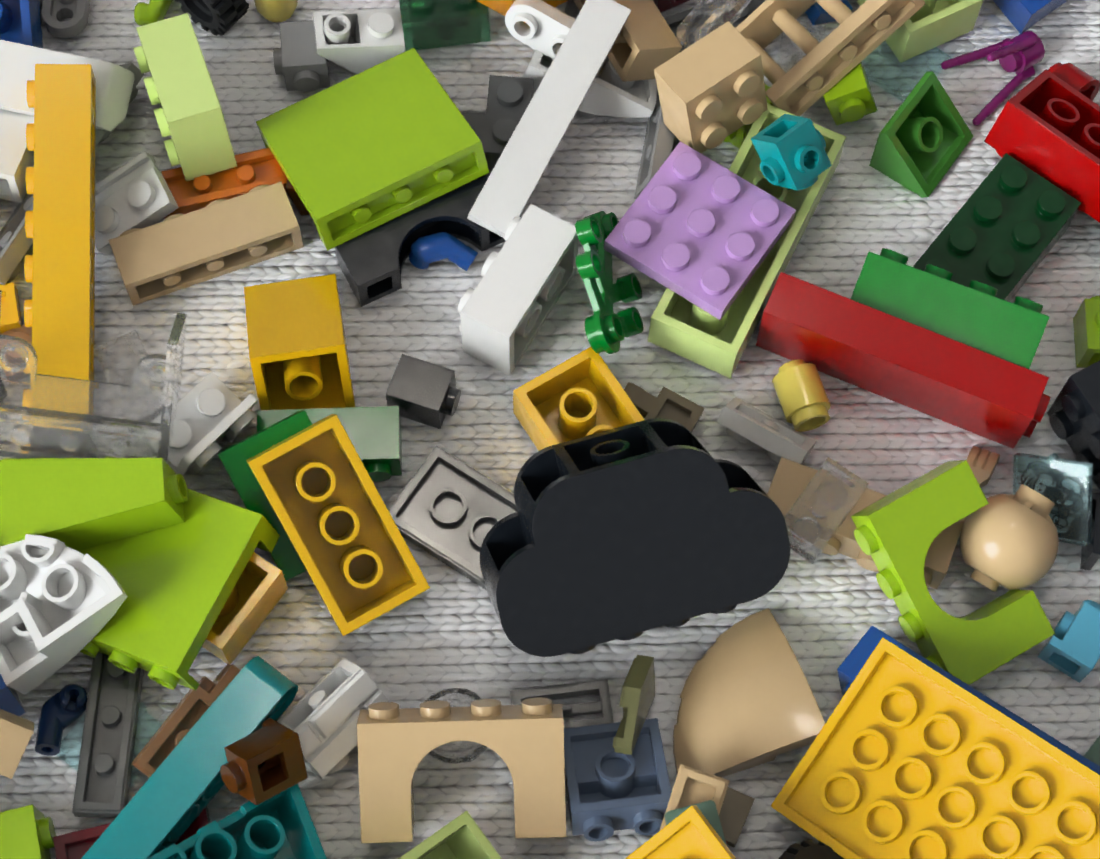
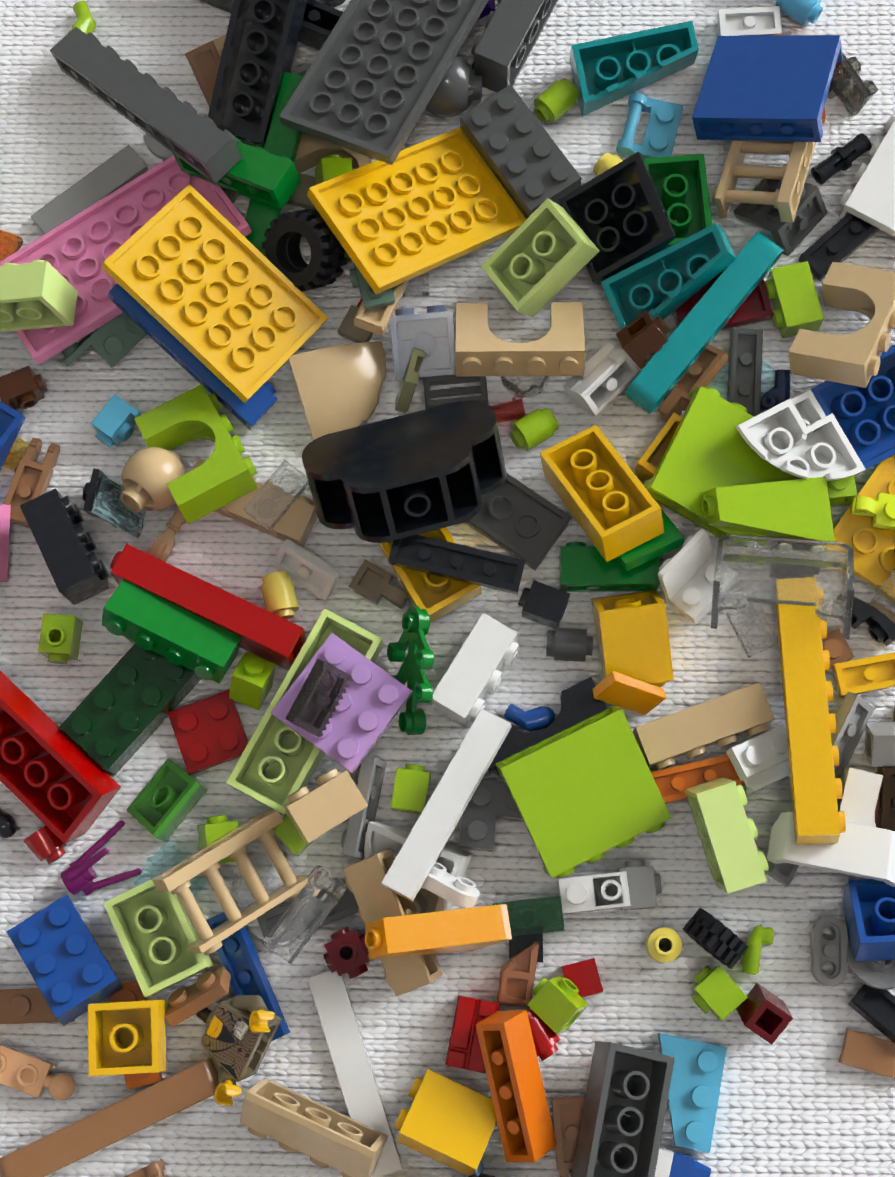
camera: 170 degrees left, 10 degrees up
teal brick [751,114,832,191] -> none
none -> red plate [167,690,248,775]
none -> lime brick [229,652,276,710]
none -> clear smoke brick [285,659,353,737]
none -> black plate [388,535,525,595]
none -> lime brick [391,764,431,815]
none -> clear red pin [491,397,526,424]
none -> lime brick [509,407,559,451]
none -> dark grey brick [546,628,593,662]
none -> light orange tile [592,671,666,715]

